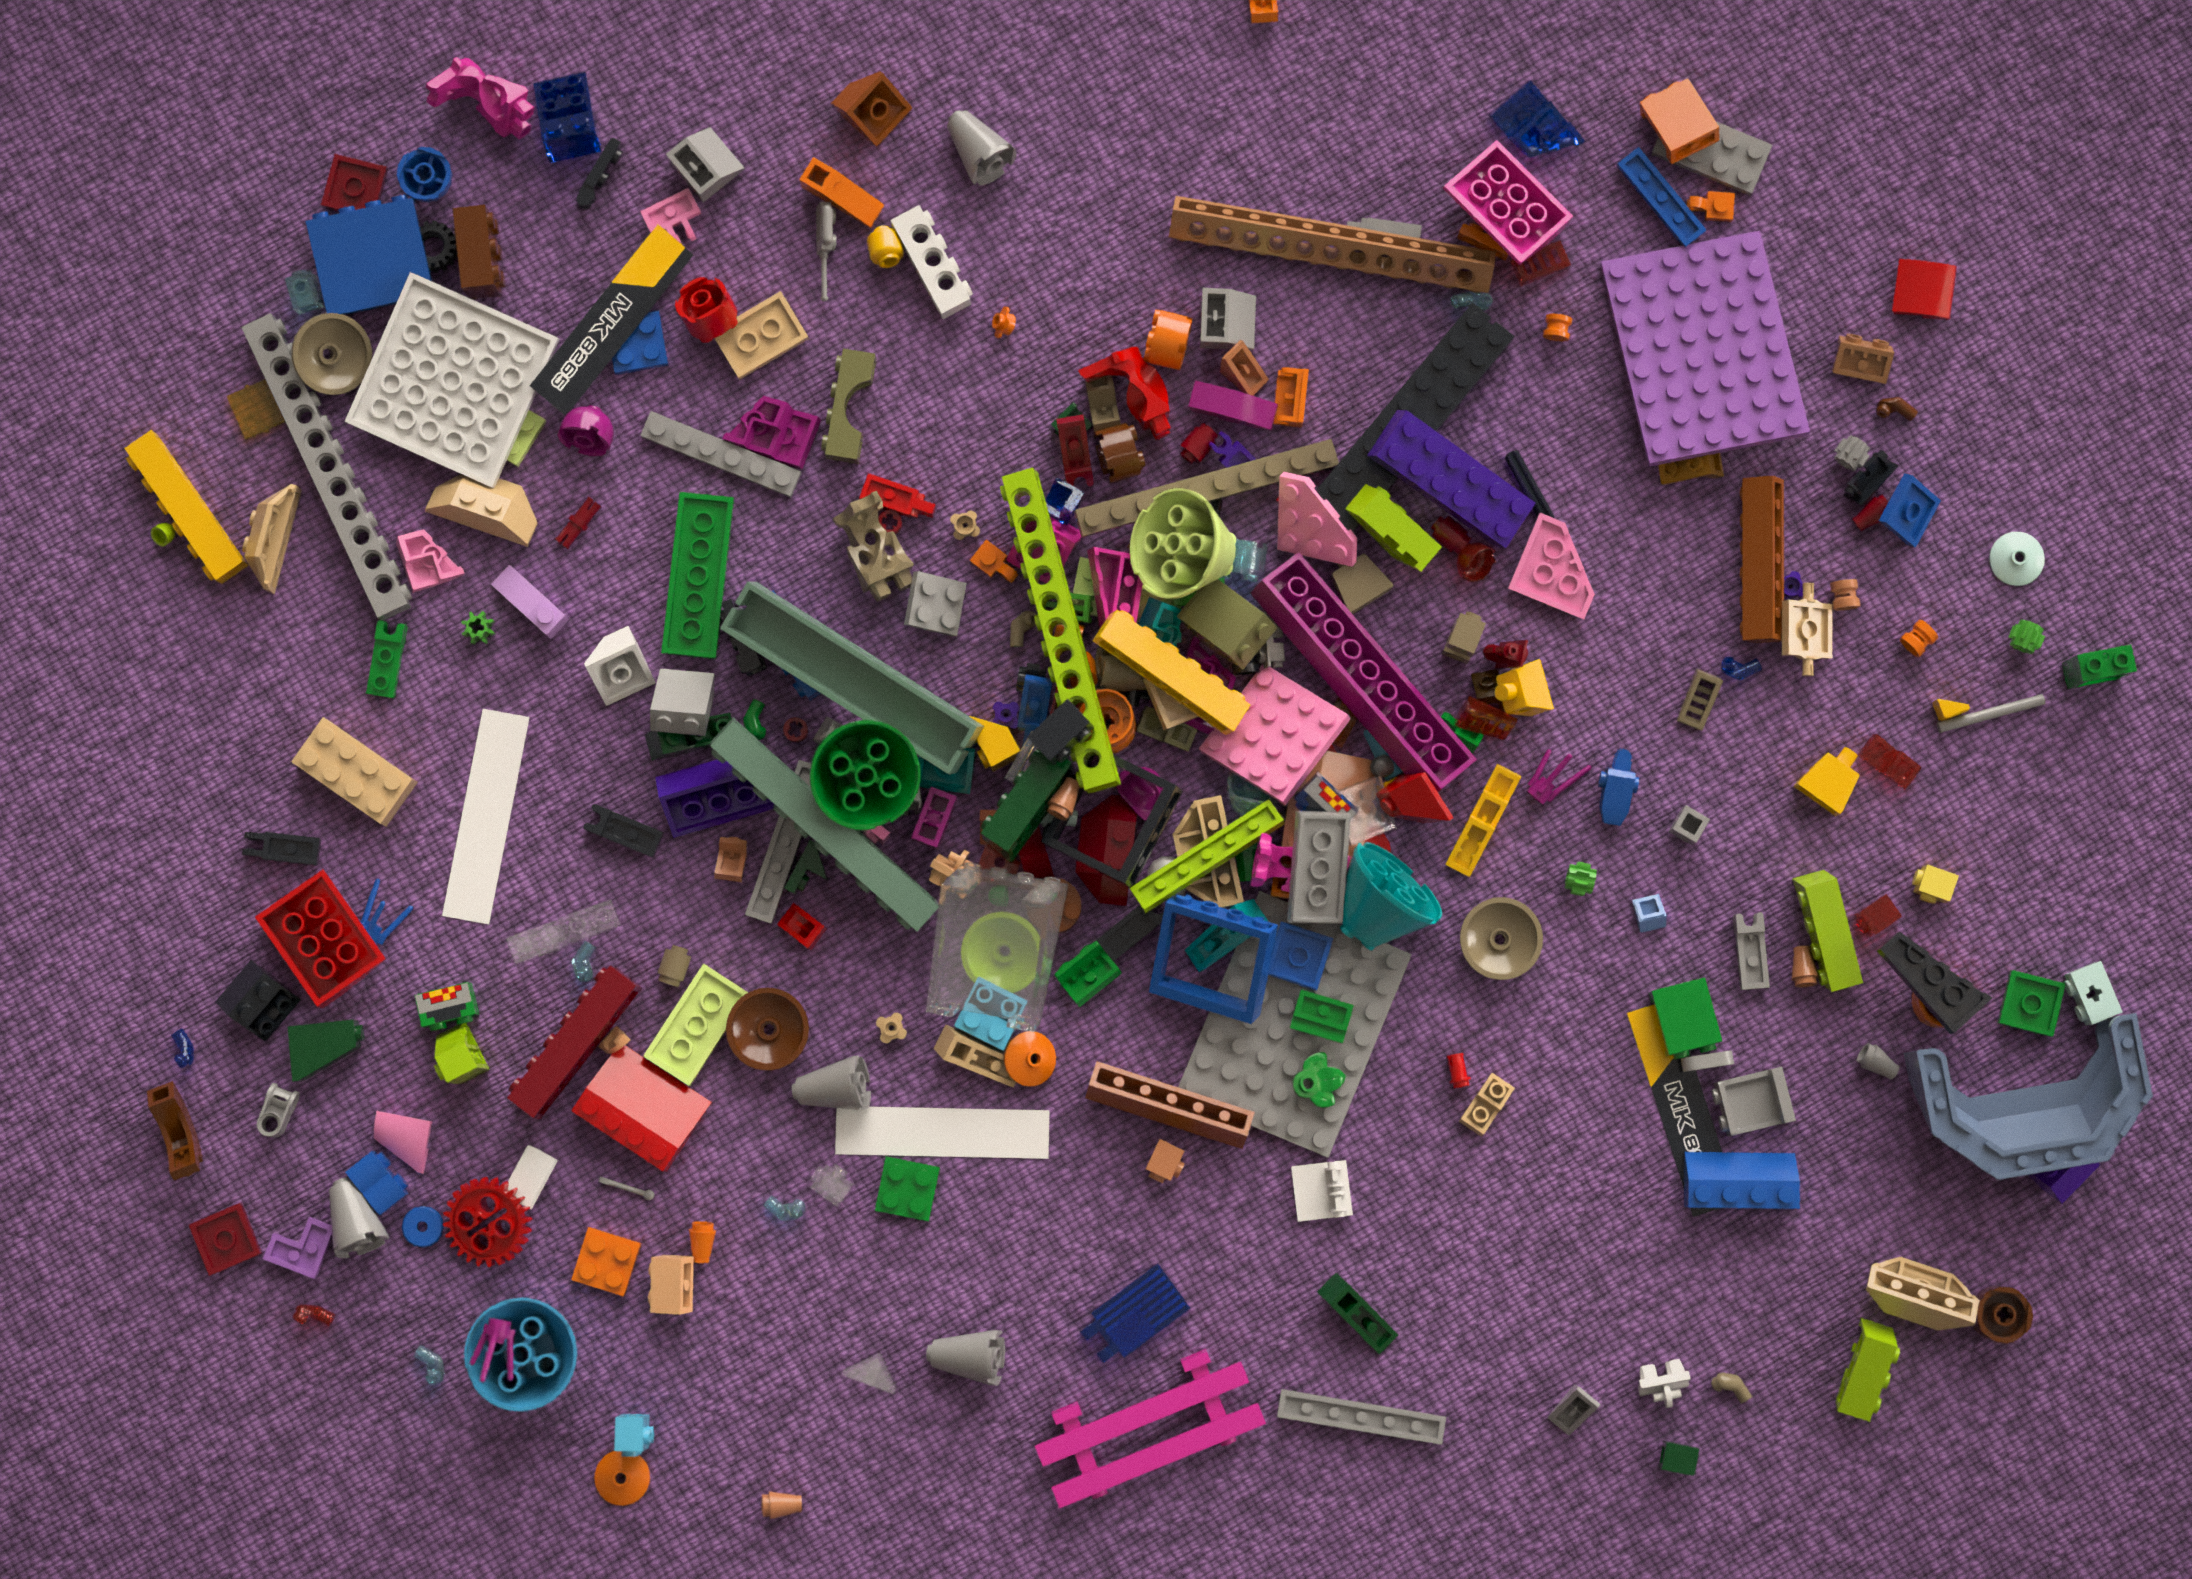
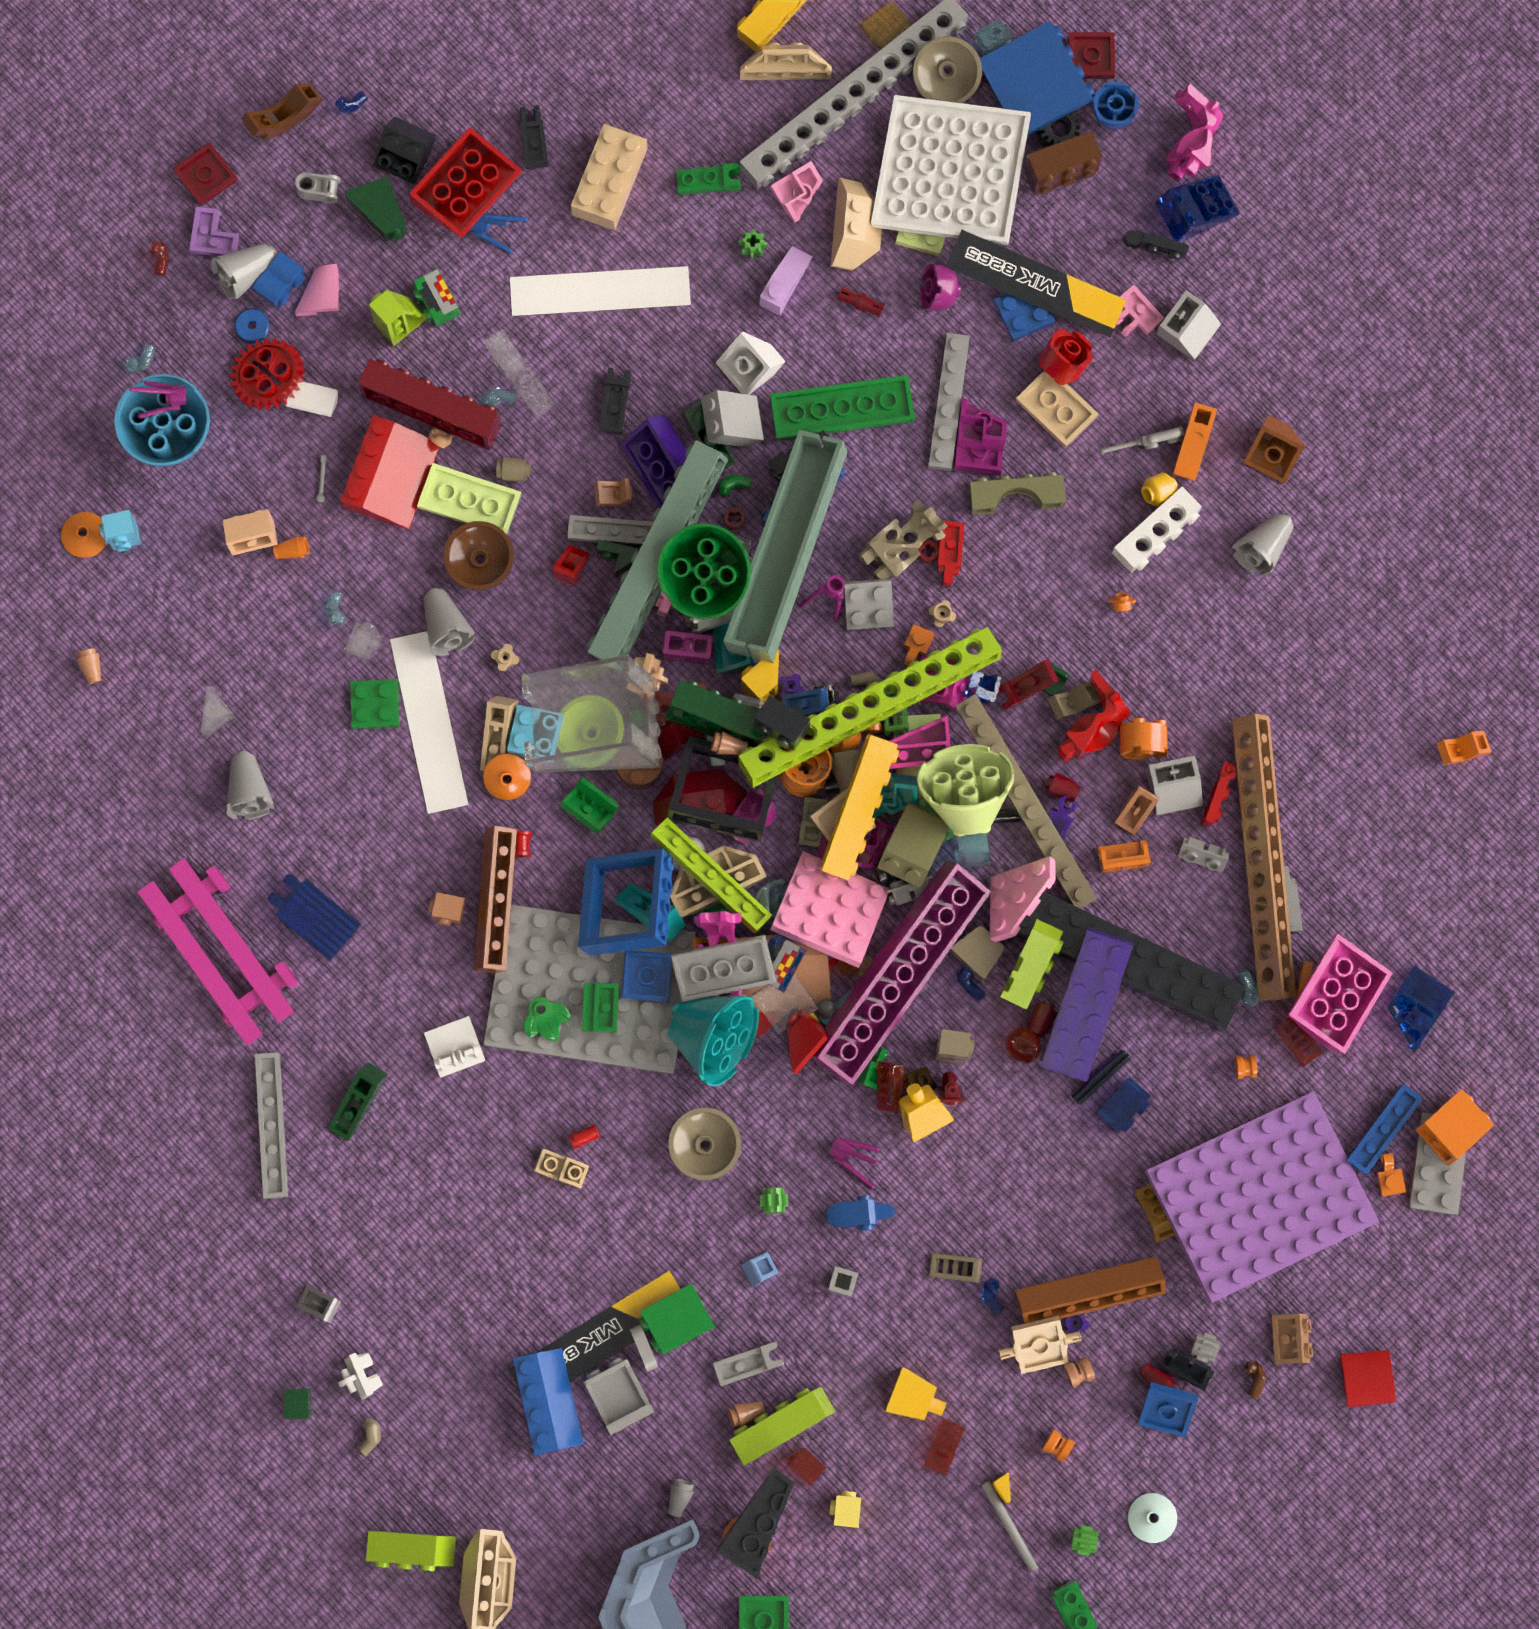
camera: 70 degrees right, 5 degrees down
orange plate [571,1227,642,1296] -> none
reddish brown brick [1093,423,1146,484] -> none
black plate [1096,906,1164,962] -> none
magenta slope [1188,381,1278,431] -> none
yellow slope [1445,764,1521,877] -> none
bright pink plate [1508,513,1595,620] -> none
none -> red bush [515,831,533,858]
none -> magenta plant [799,575,845,621]
none -> clear blue arm [956,967,985,1001]
none -> clear blue brick [1096,1077,1151,1134]
none -> light grey hinge [1177,836,1229,872]
none -> red hinge [1200,762,1237,827]

